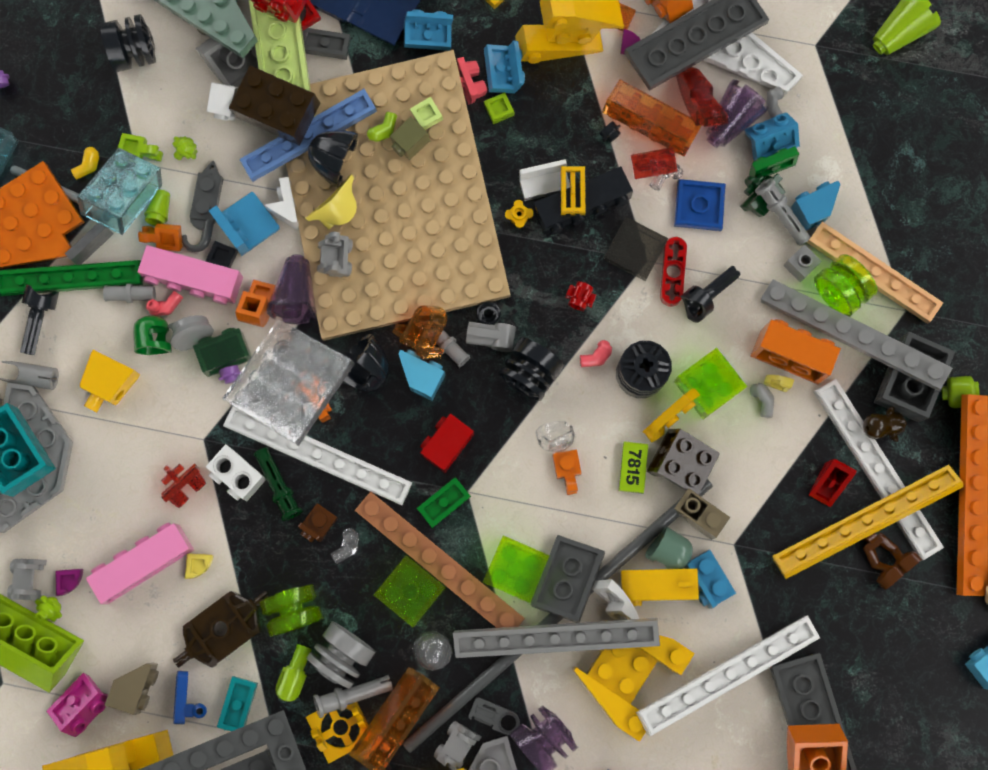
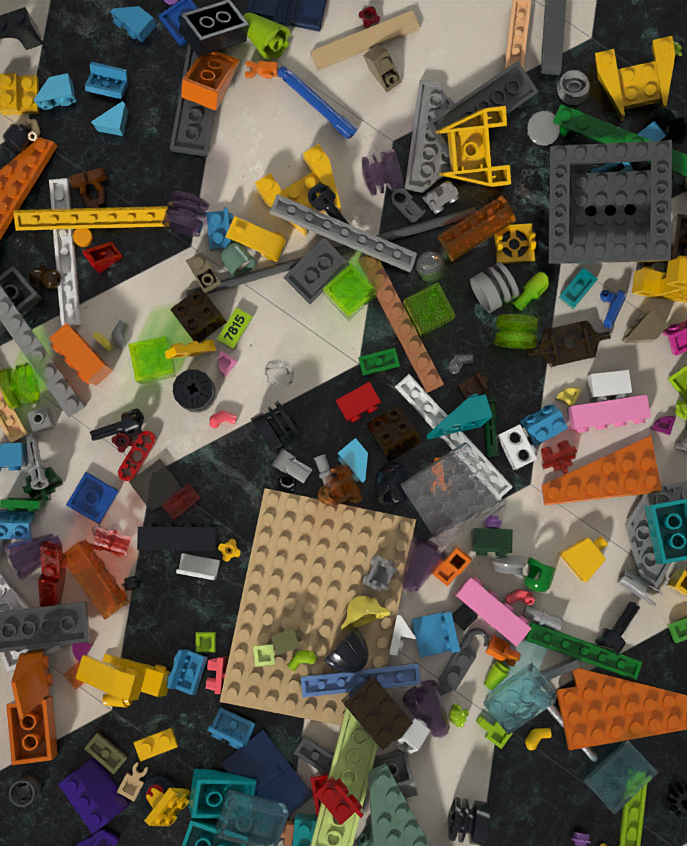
camera: 155 degrees left, 5 degrees up
light grey pin [313,675,393,718] -> none
orange plate [552,449,582,495] -> none
yellow tile [561,166,586,215] -> none
red gear [565,281,596,311] -> none
white slope [592,579,639,620] -> none
white tile [636,615,820,736] -> none
none -> light orange tile [73,229,93,247]
none -> dark azure bracket [85,62,128,99]
none -> medium azure slope [91,101,128,136]
none -> dark red plate [111,432,135,453]
none -> clear red hips [161,483,201,520]
none -> clear purple wheel [162,191,210,237]
none -> bright pink tile [218,351,237,377]
none -> black piece [308,183,349,224]
none -> dark brown bracket [366,405,421,462]
none -> clear purple cone [402,680,450,738]
none -> teal slope [427,394,493,439]
none -> dark azure bracket [520,404,568,447]
none -> orange wing [541,436,662,506]
none -> white brick [587,370,632,402]

